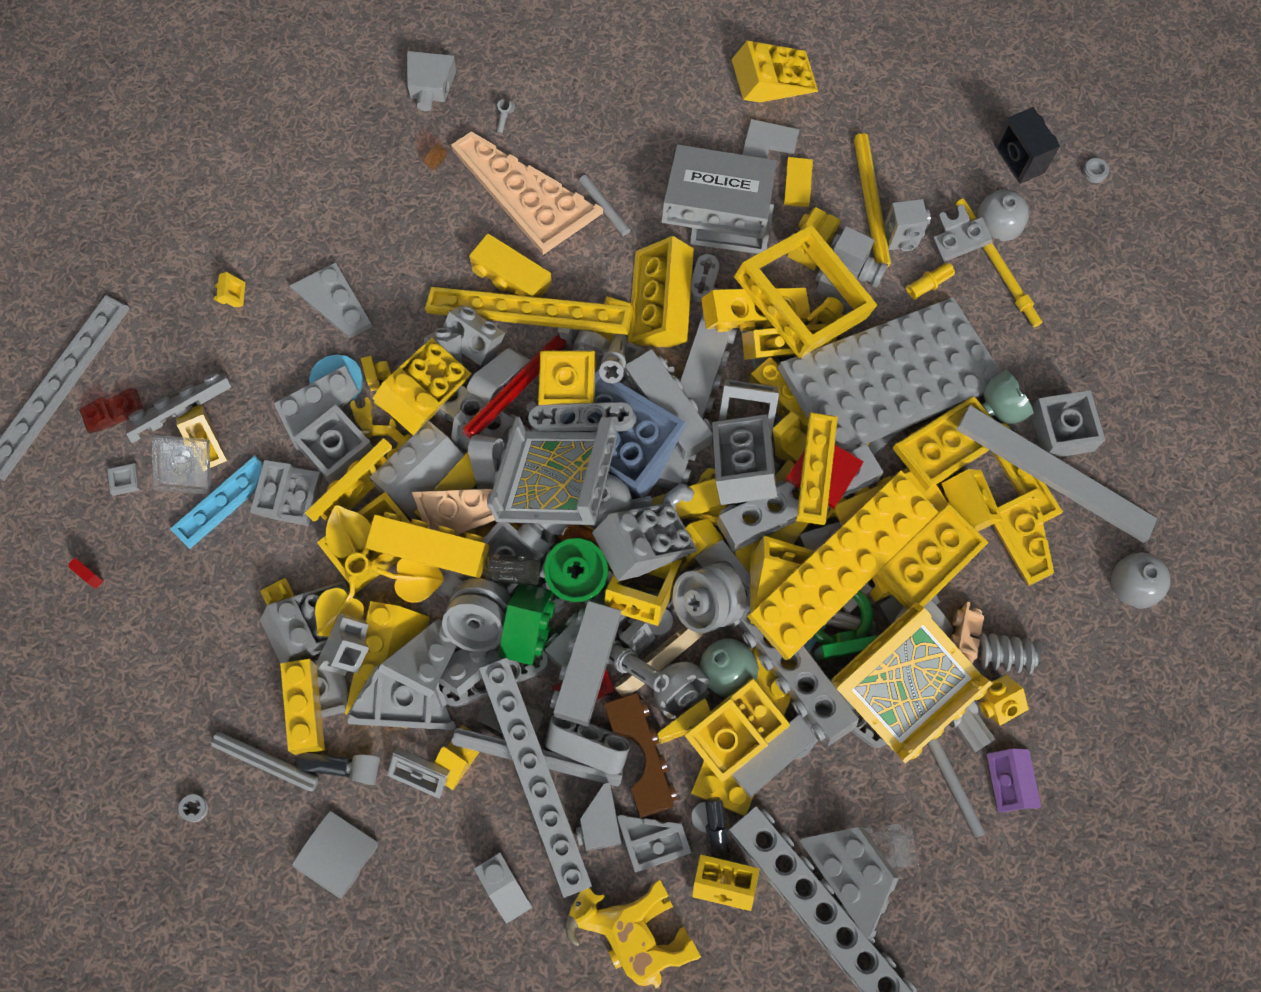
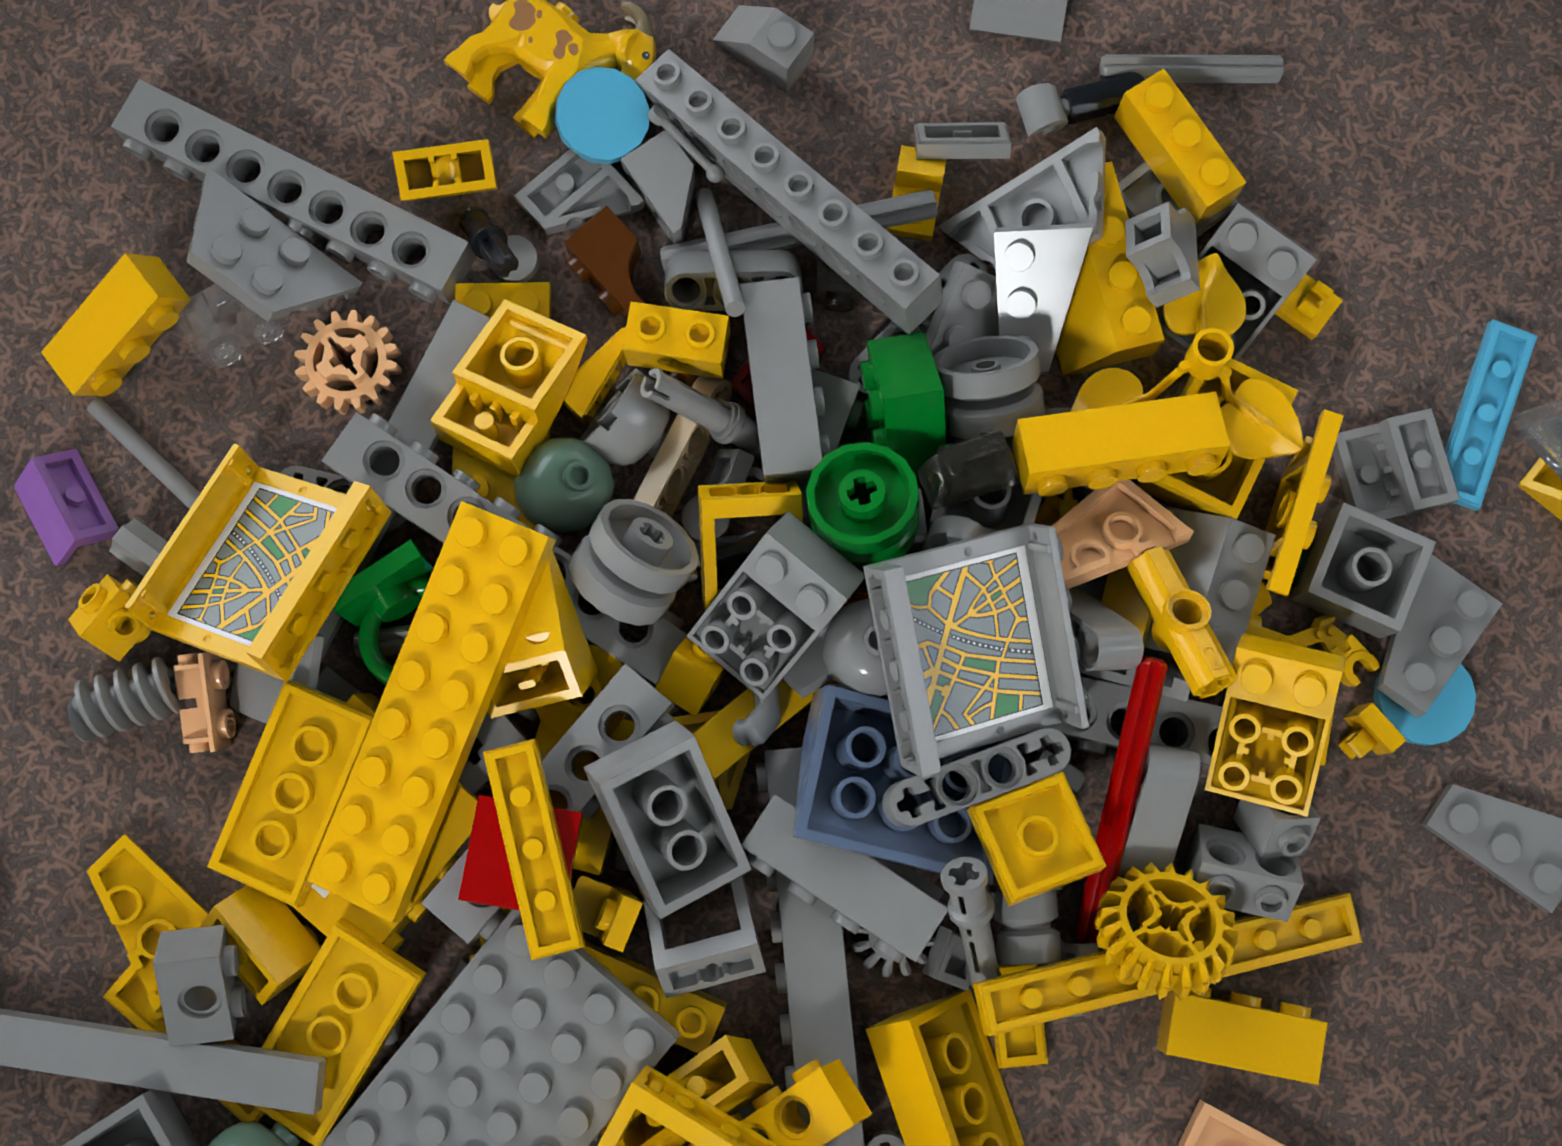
camera: 160 degrees right, 10 degrees up
none -> yellow brick [41,253,191,397]
none -> light grey brick [153,925,246,1047]
none -> light nougat gear [294,310,402,415]
none -> medium azure tile [555,67,650,165]
none -> yellow brick [622,301,730,379]
none -> light grey hinge [647,105,724,183]
none -> light grey bar [695,188,745,317]
none -> yellow gear [1095,861,1238,1001]
none -> yellow piece [1127,546,1238,699]

